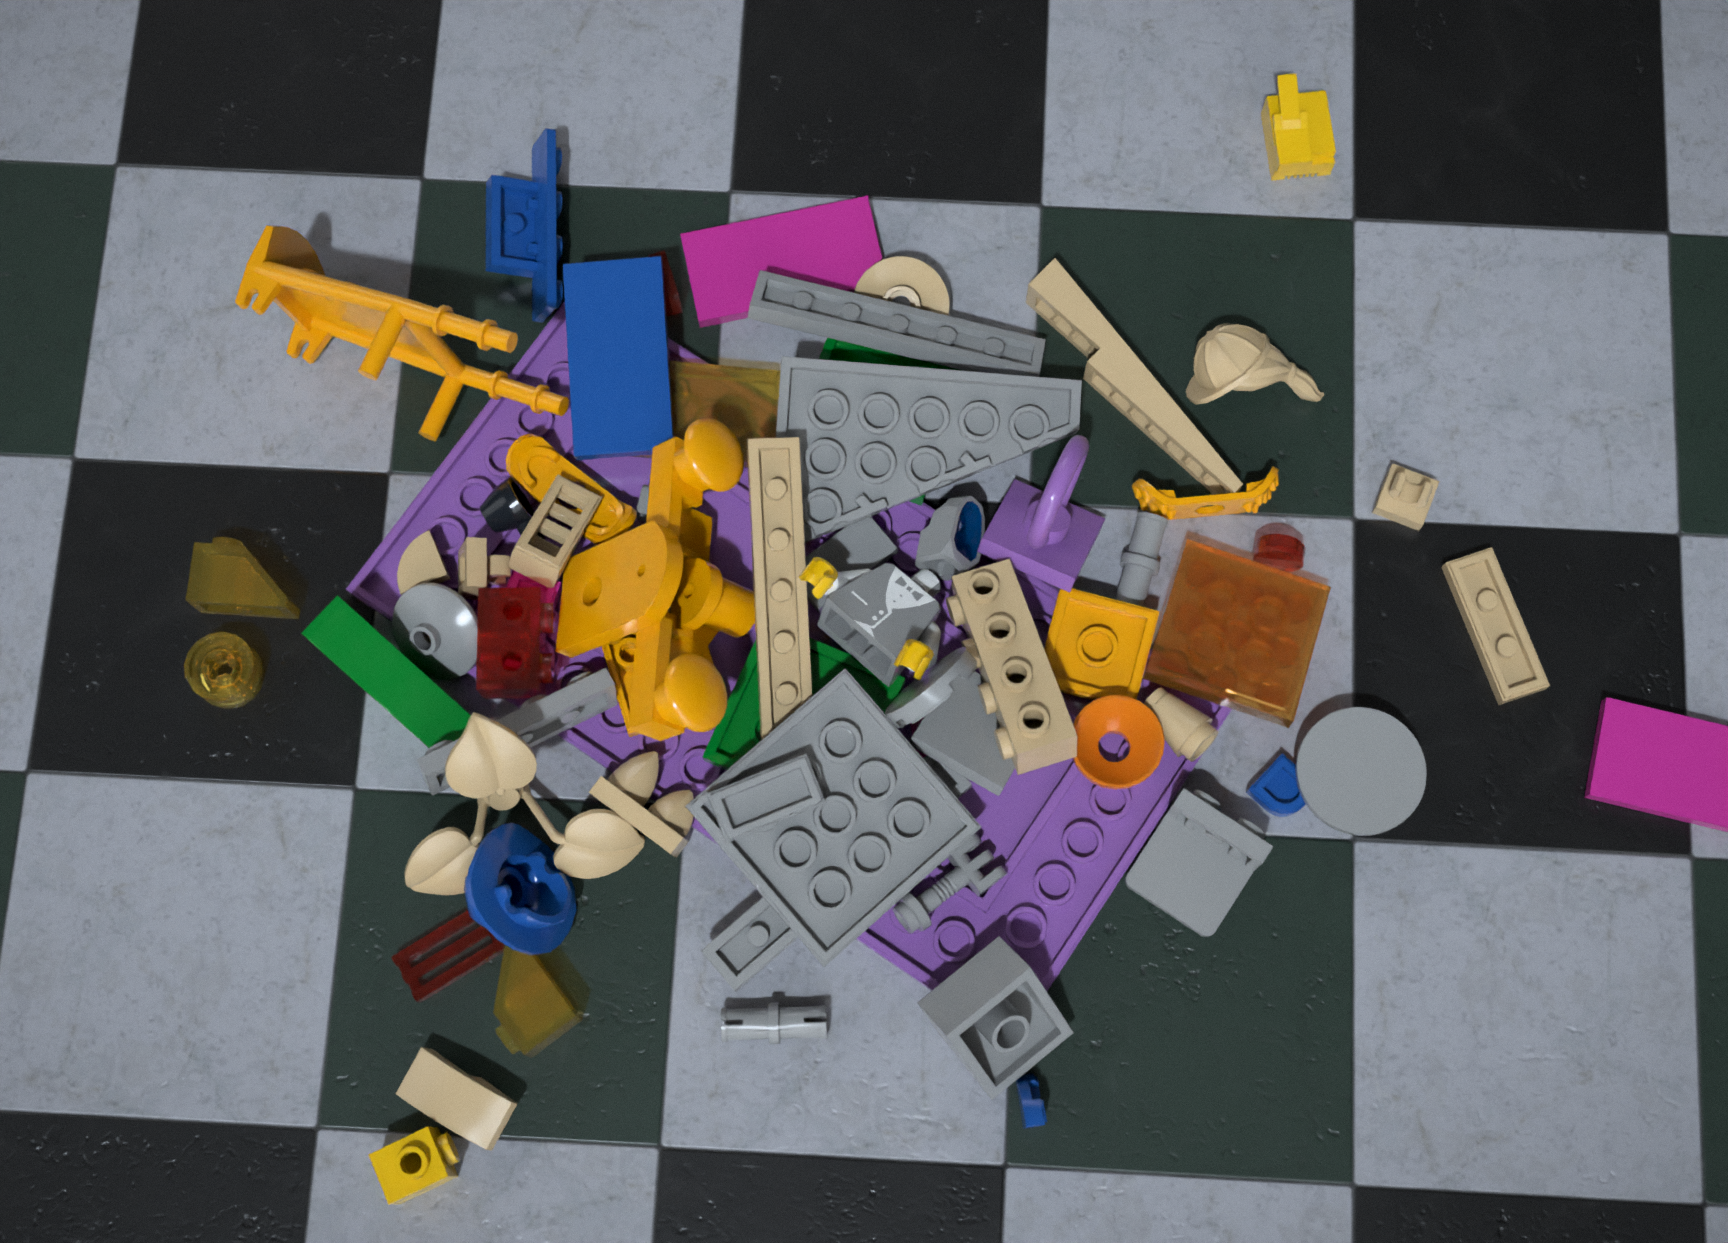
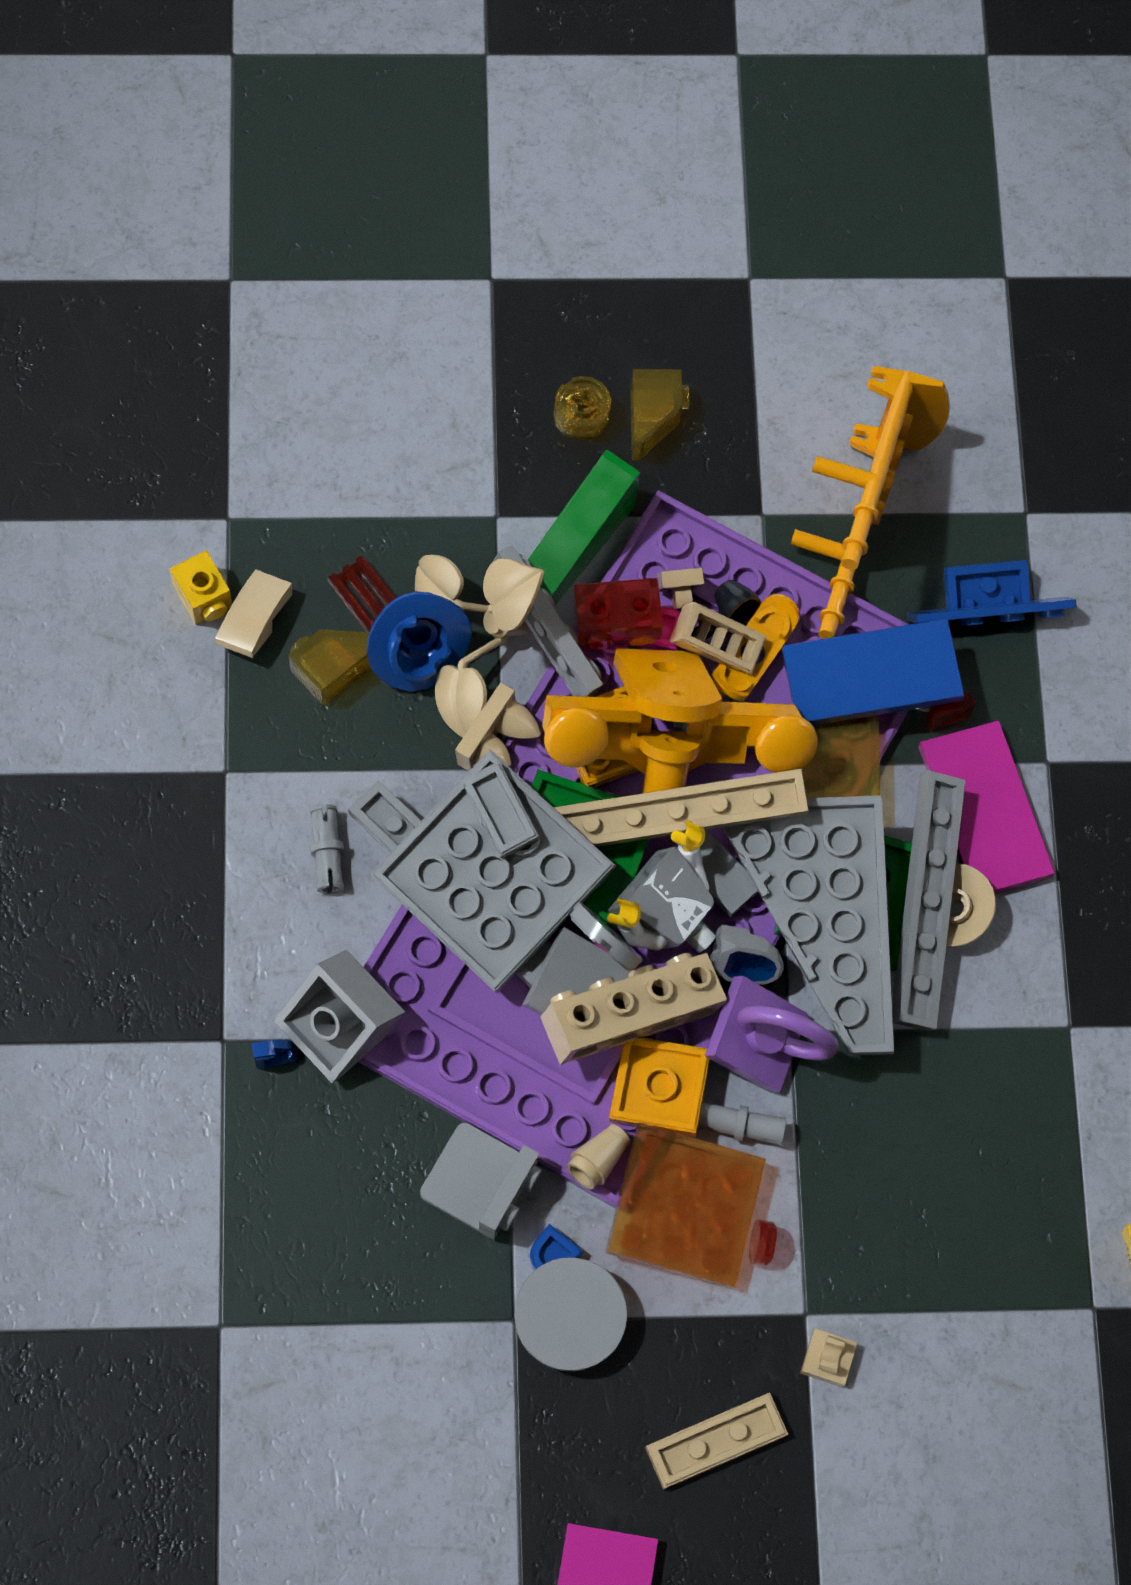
camera: 75 degrees right, 5 degrees down
light grey dish [392,583,483,680] -> none
tan tile [397,530,451,595] -> none
light grey hinge [893,833,1008,934] -> none
tan slope [1026,258,1243,495] -> none
orange piece [1072,695,1165,790] -> none
light orange piece [1132,466,1280,520] -> none
tan piece [1186,323,1324,405] -> none

